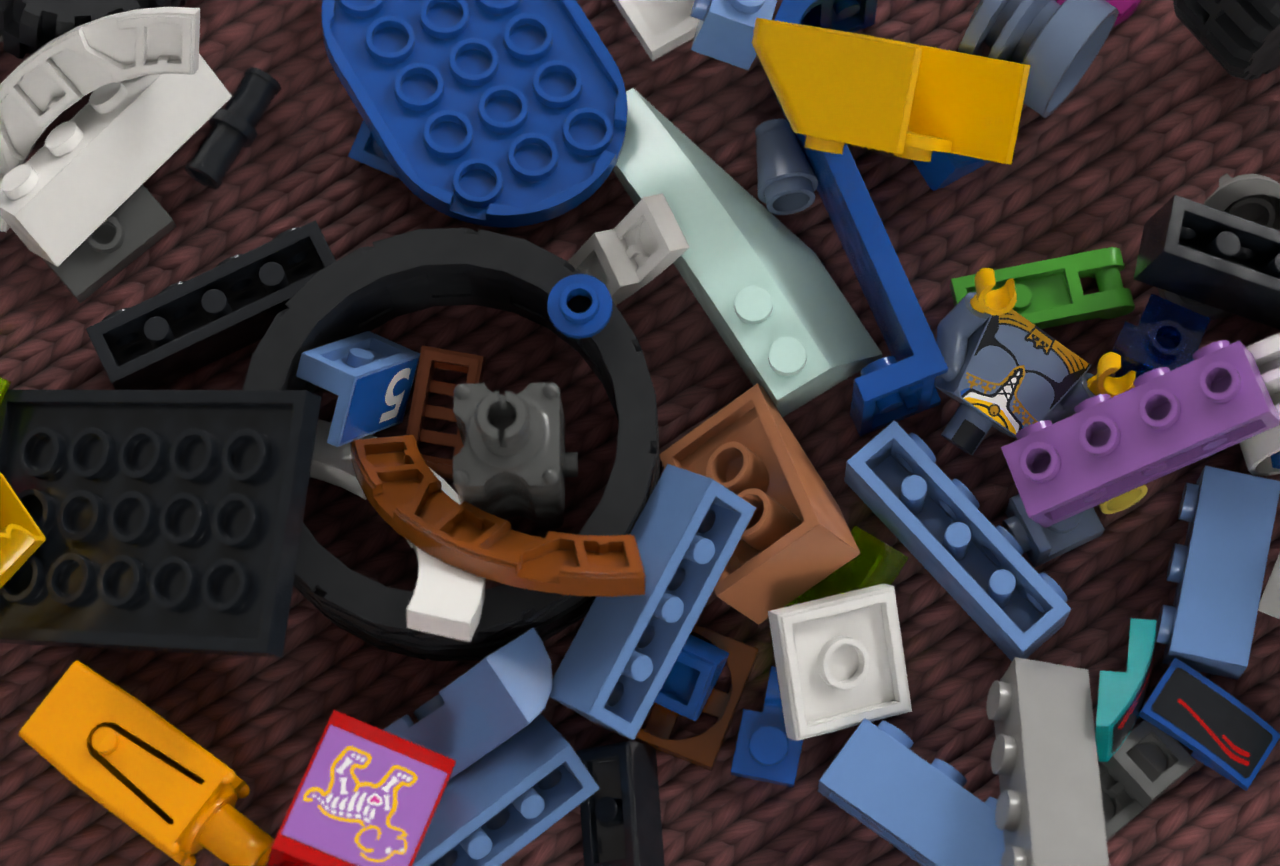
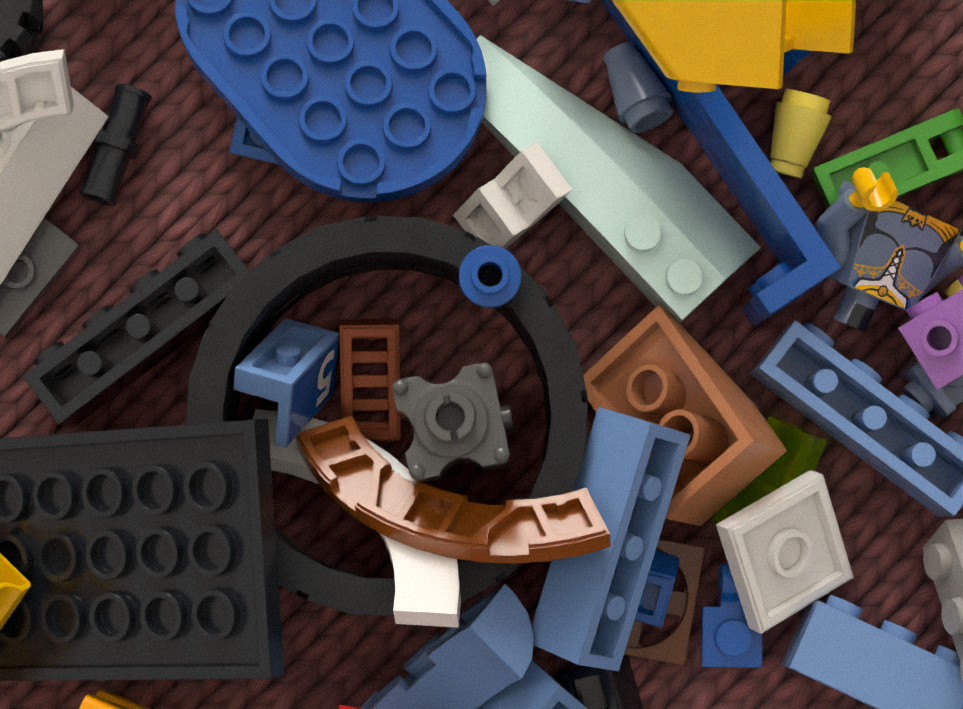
camera: 20 degrees left, 10 degrees up
none -> light yellow cone [770,89,832,179]

